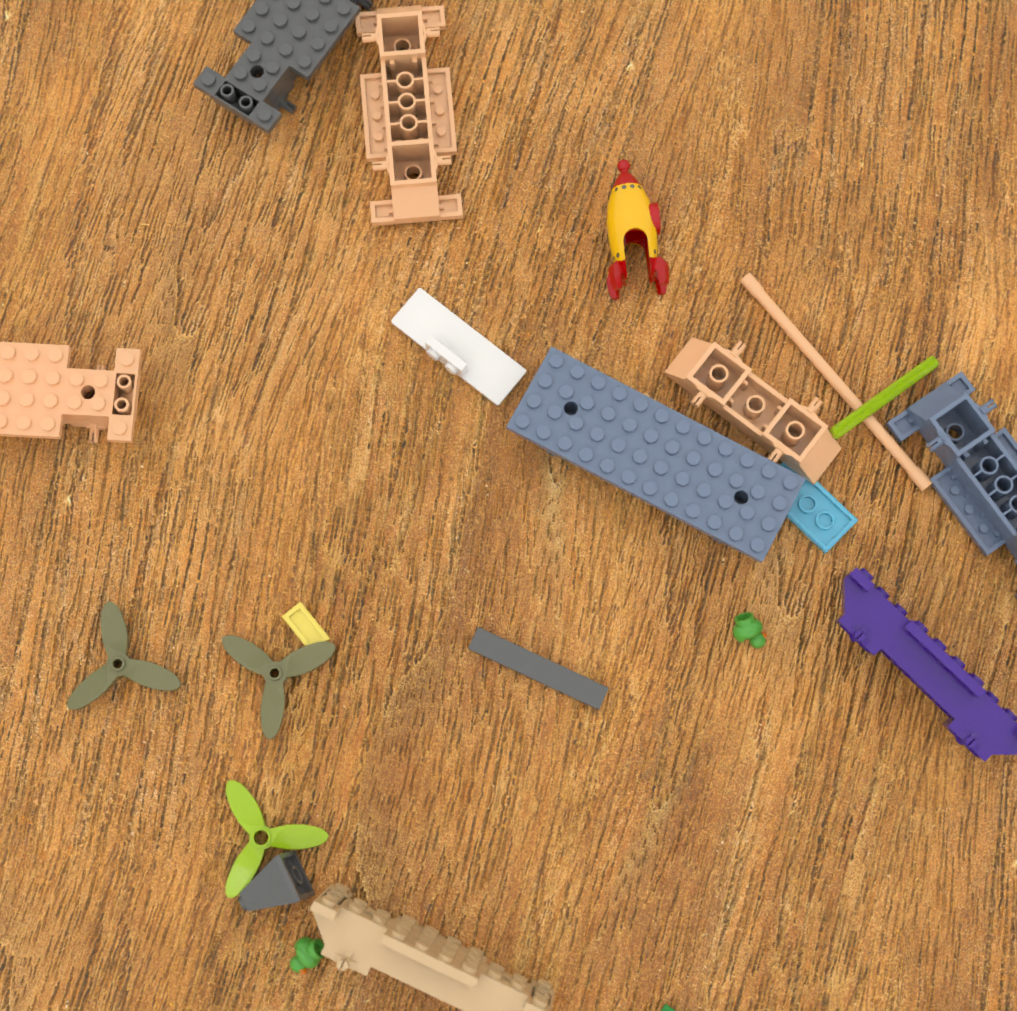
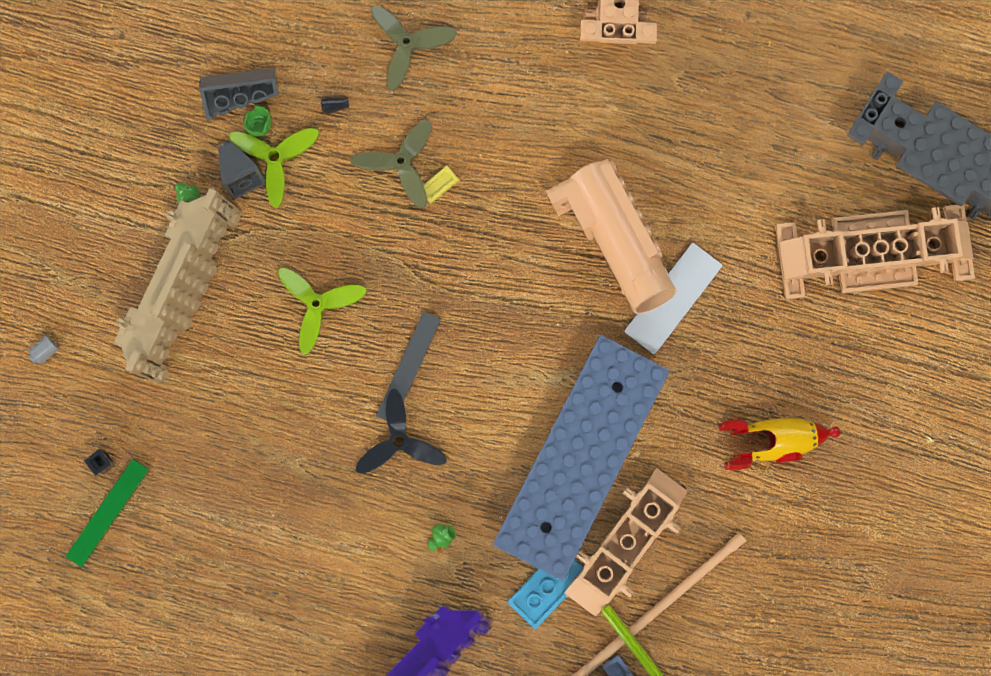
camera: 85 degrees right, 5 degrees up
none -> dark grey wedge [199,67,278,121]
none -> bright green hair [244,106,273,136]
none -> lime piece [278,268,367,355]
none -> black cone [321,96,349,115]
none -> black piece [356,389,447,473]
none -> light nougat piece [546,159,677,314]

